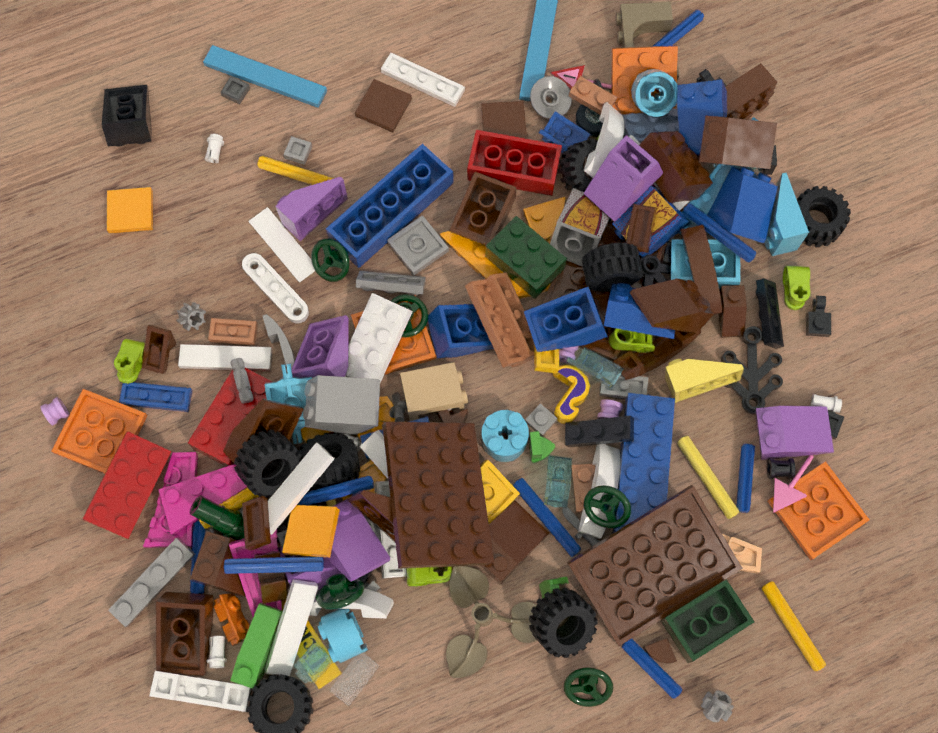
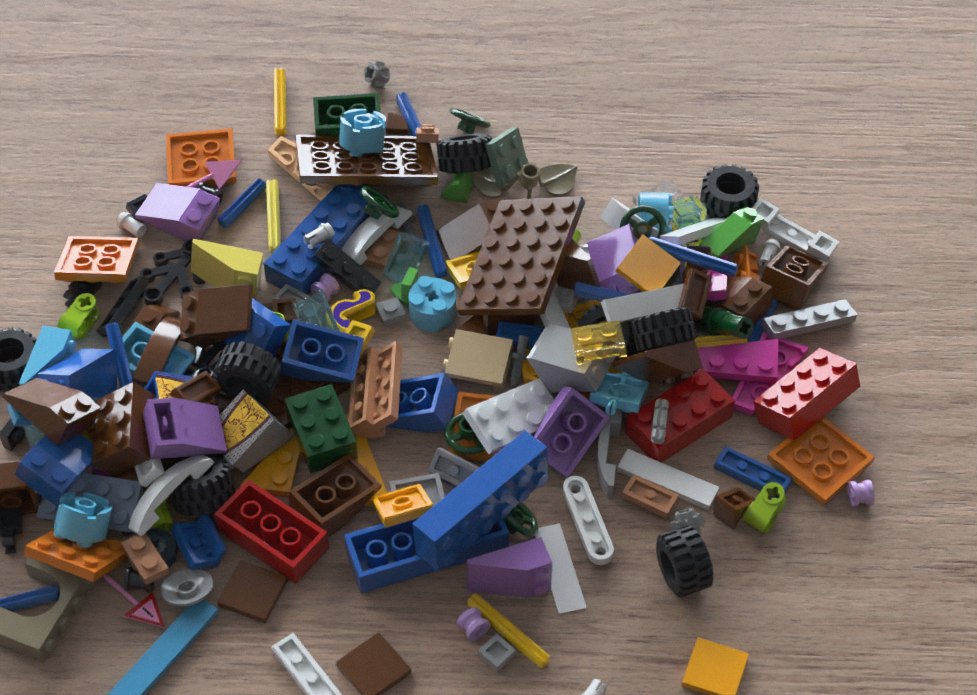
camera: 155 degrees left, 20 degrees down
none -> orange plate [54,236,139,283]
none -> white pin [303,223,335,249]
none -> medium azure brick [339,109,386,157]
none -> light orange tile [372,484,434,528]
none -> blue brick [412,430,548,572]
none -> nougat plate [416,124,439,143]
none -> lavender wheel [457,607,491,641]
none -> sand green plate [485,127,528,186]
none -> clear yellow plate [571,320,627,365]
none -> black tyre [656,525,713,598]

